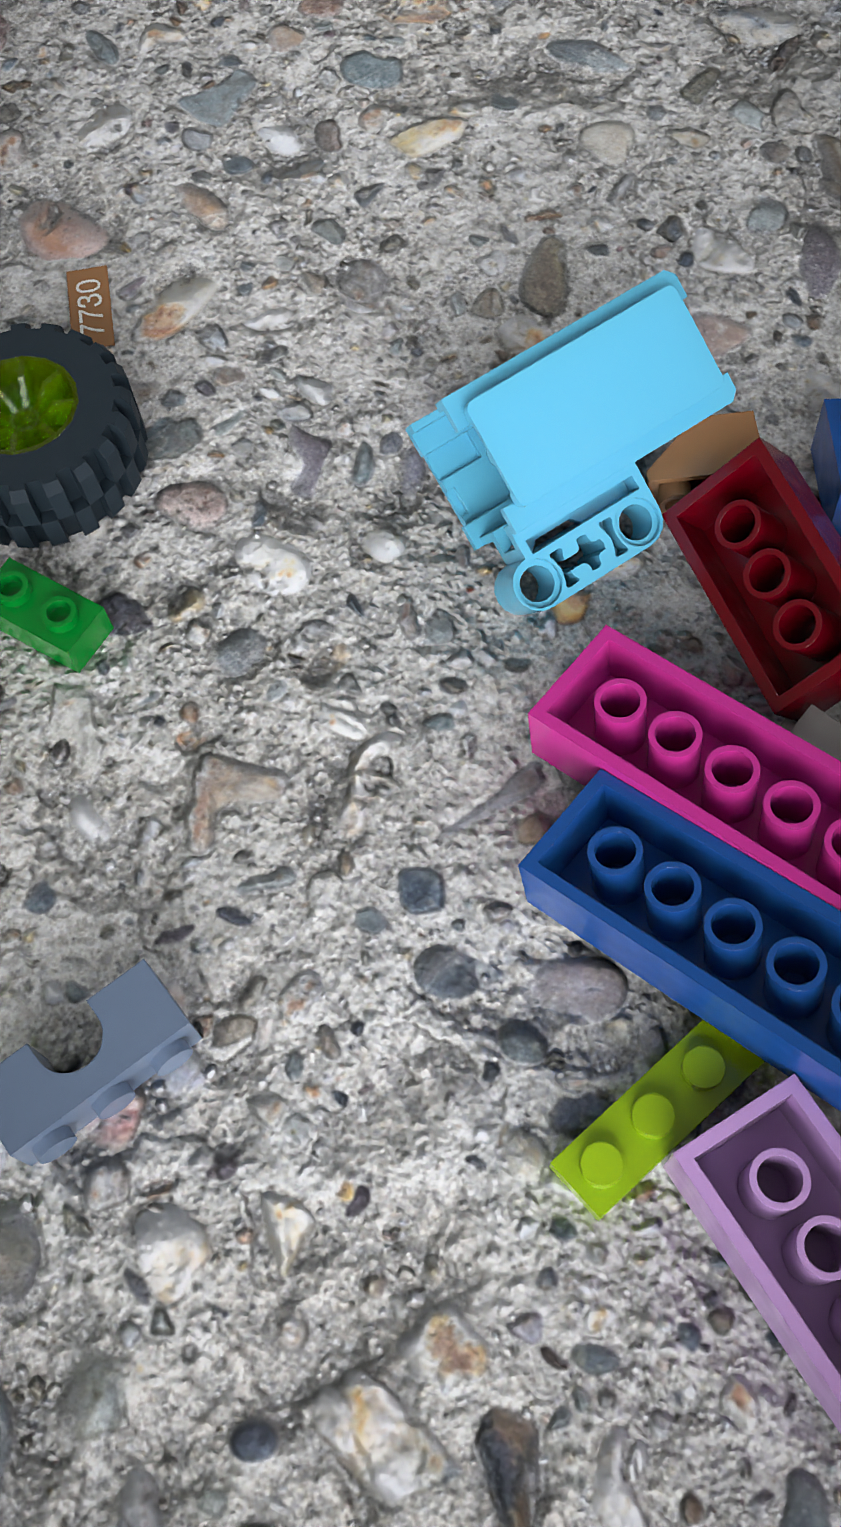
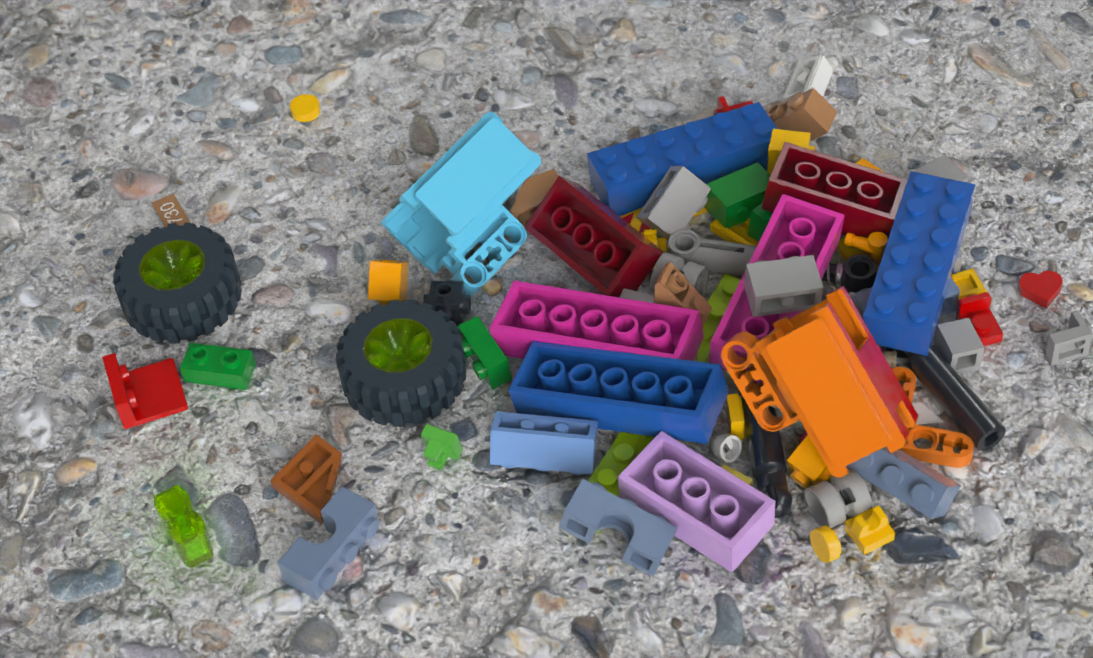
camera: 20 degrees left, 15 degrees down
none -> dark orange wing [271,434,342,524]
none -> yellow tile [290,94,321,122]
none -> black wheel [336,300,467,427]
none -> light orange brick [368,259,409,306]
none -> bright green tile [421,424,463,470]
none -> black brick [423,280,471,327]
none -> green piece [458,316,512,390]
none -> medium blue brick [490,411,598,475]
none -> sand blue arch [558,479,678,577]

